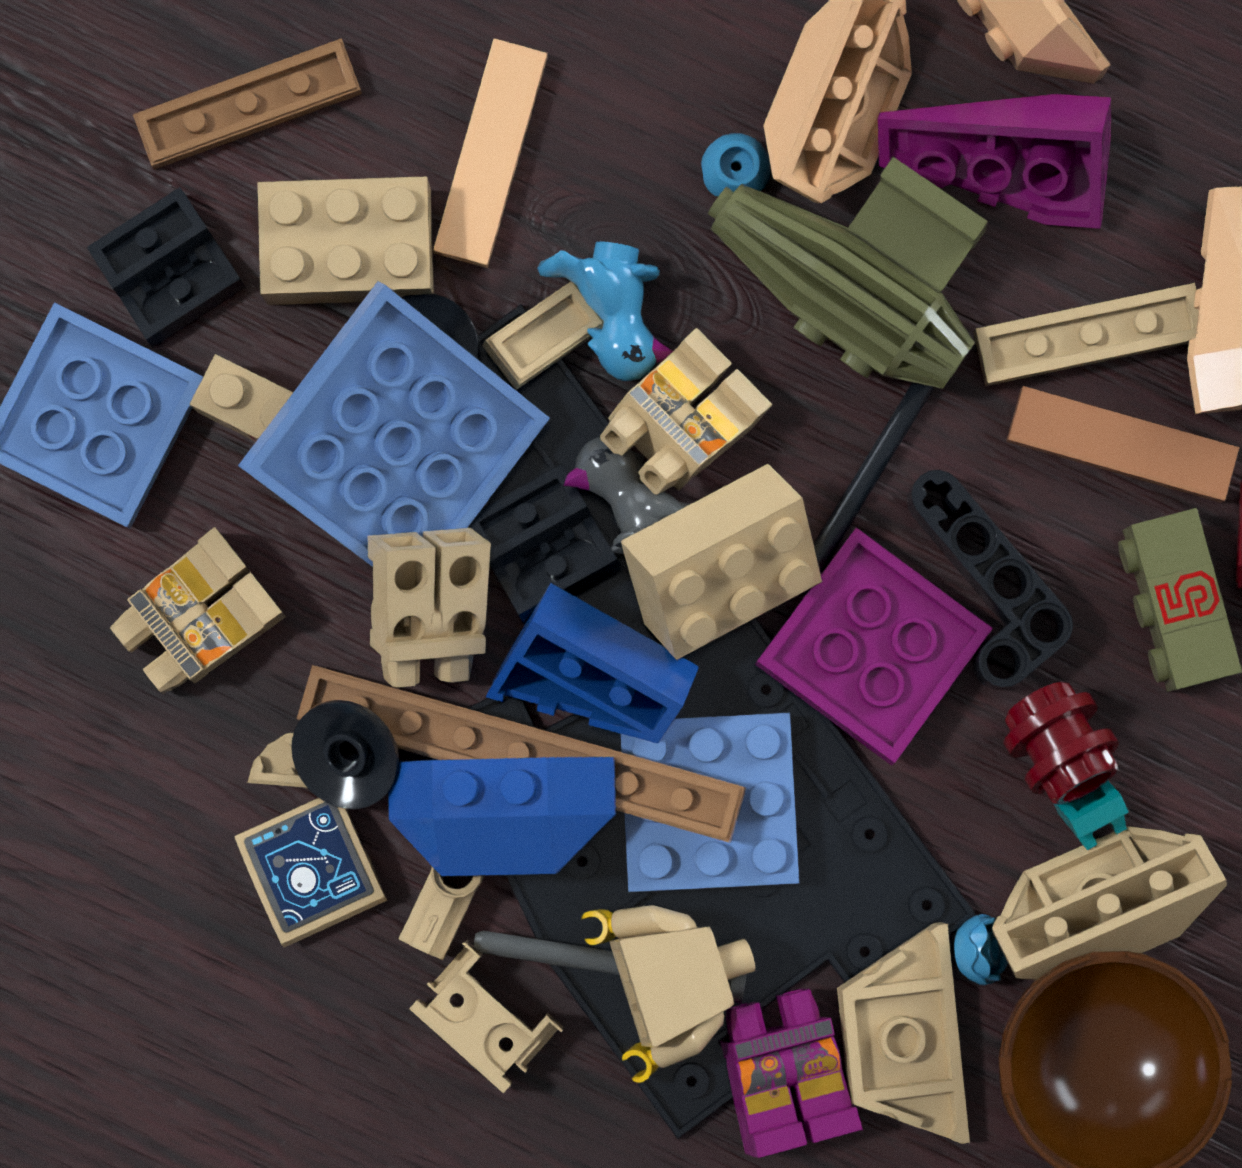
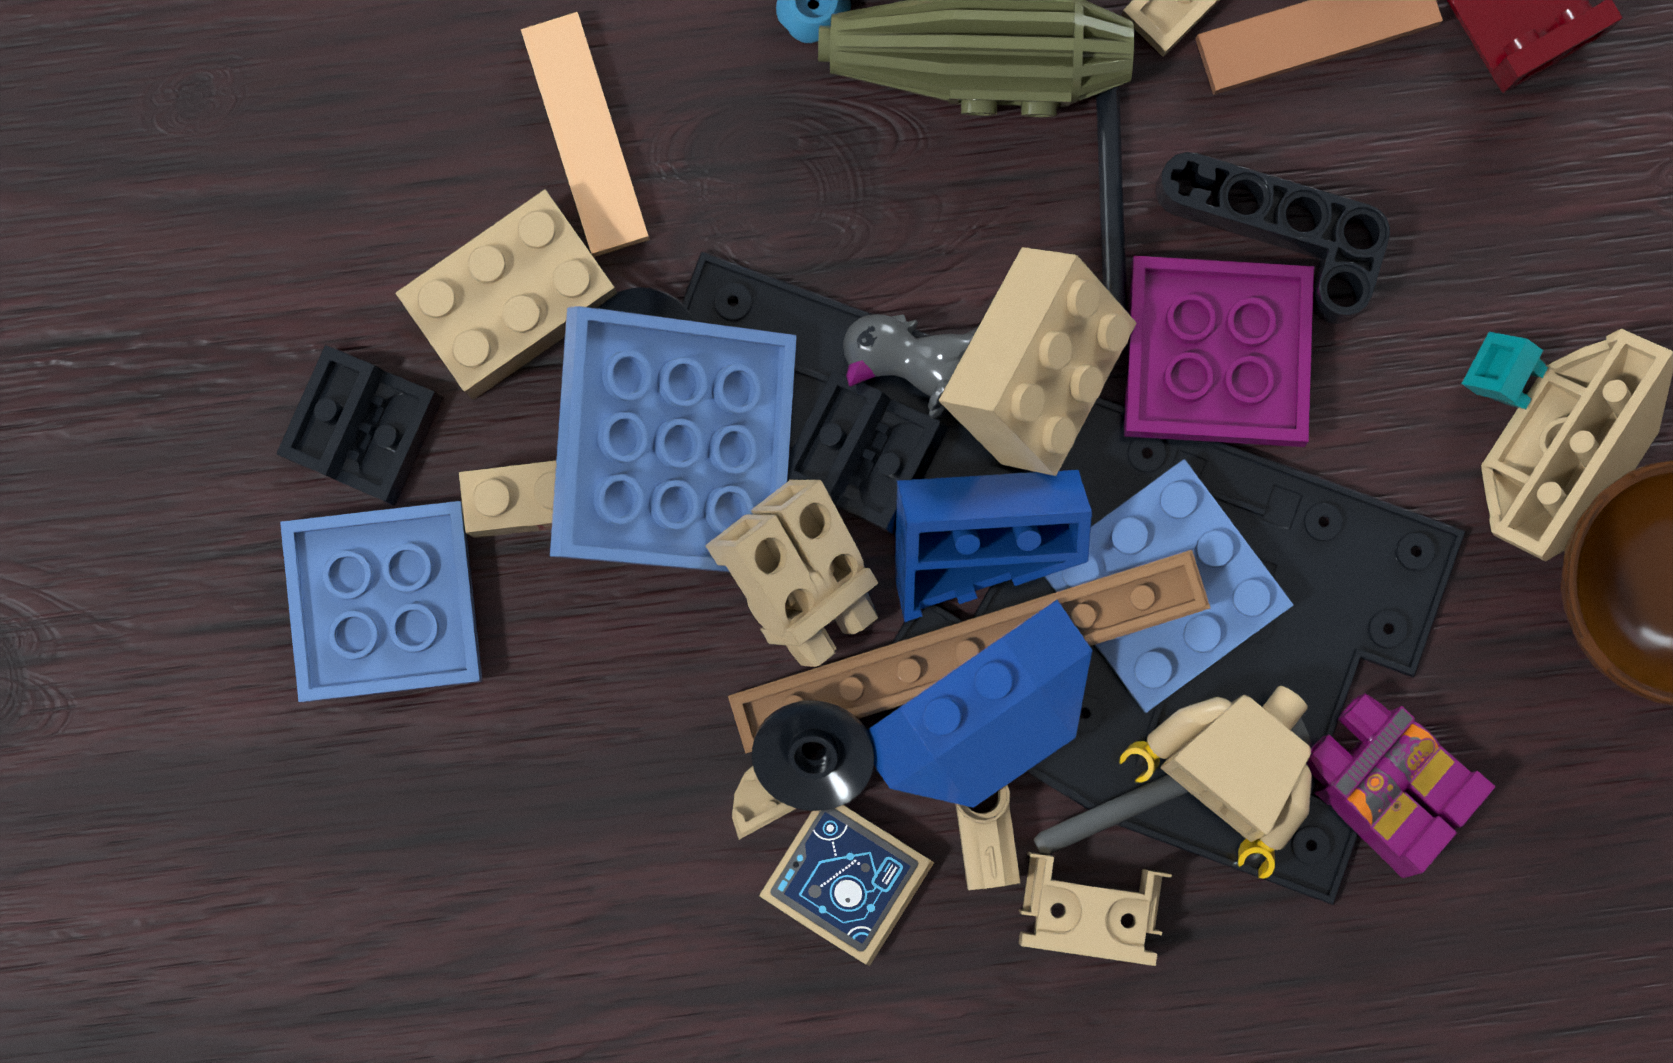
camera: 30 degrees left, 0 degrees up
tan hips [110,527,286,694] -> none
medium nougat tile [133,38,362,170] -> none
tan tile [482,281,604,390] -> none
dark azure animal [537,242,673,381] -> none
tan hips [600,328,773,495] -> none
tan wing [837,922,970,1144] -> none
dark azure plate [954,914,1008,985] -> none
dark red piece [1003,682,1119,805] -> none
olive brick [1118,508,1242,692] -> none

